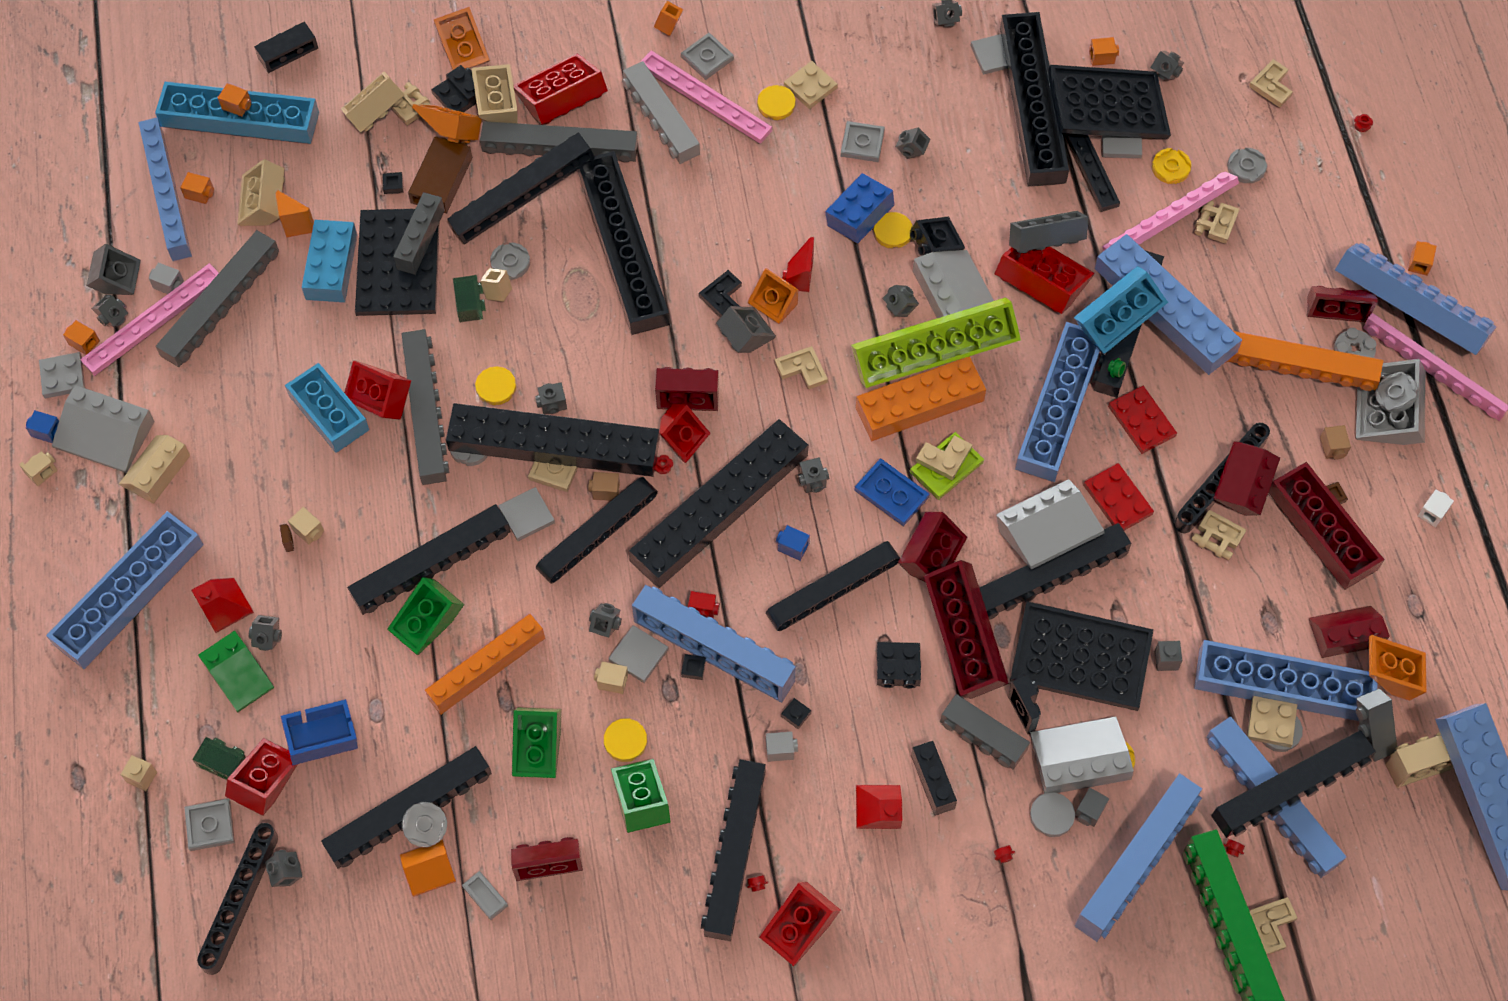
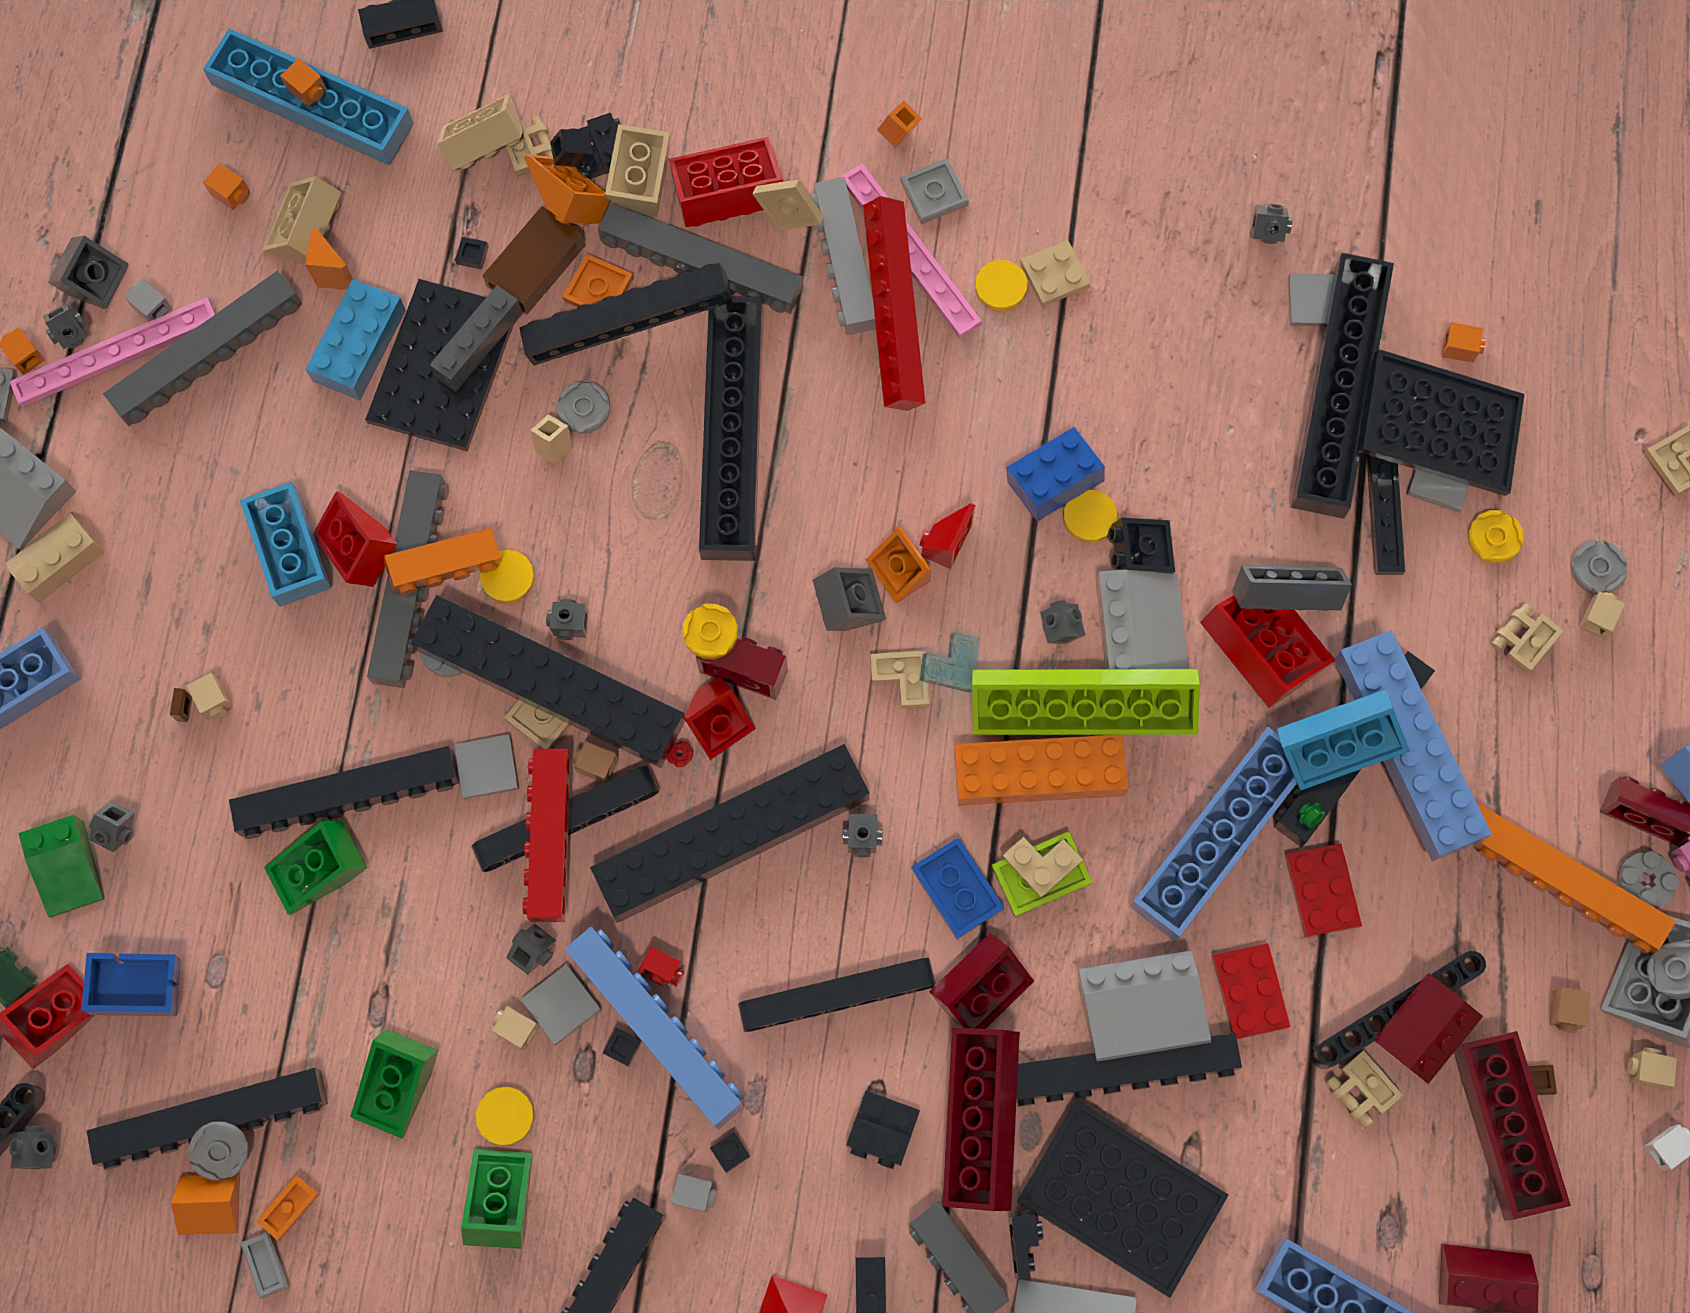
camera: 20 degrees right, 10 degrees up
medium blue brick [138,118,192,261] -> none
red slope [191,578,254,633] -> none
orange brick [425,614,545,715] -> none
orange slope [434,7,490,70] -> none
clear green brick [453,275,486,323] -> none
dark red slope [511,837,583,882] -> none
black plate [699,270,742,318] -> none
blue brick [776,525,810,561] -> none
light grey tile [840,121,885,162] -> none
dark grey brick [895,127,931,159] -> none
bright pink plate [1102,172,1239,251] -> none
dark grey brick [1150,51,1184,81] -> none
dark grey brick [1154,641,1183,671] -> none
none -> orange plate [256,1175,320,1241]
none -> orange brick [384,528,501,595]
none -> red brick [522,749,571,922]
none -> black brick [550,128,594,168]
none -> orange plate [562,253,634,307]
none -> yellow tile [682,604,738,659]
none -> tan plate [753,179,824,231]
none -> red brick [863,196,926,411]
none -> clear light blue plate [920,632,980,693]
none -> tan brick [1579,591,1625,639]
none -> tan brick [1627,1048,1677,1090]

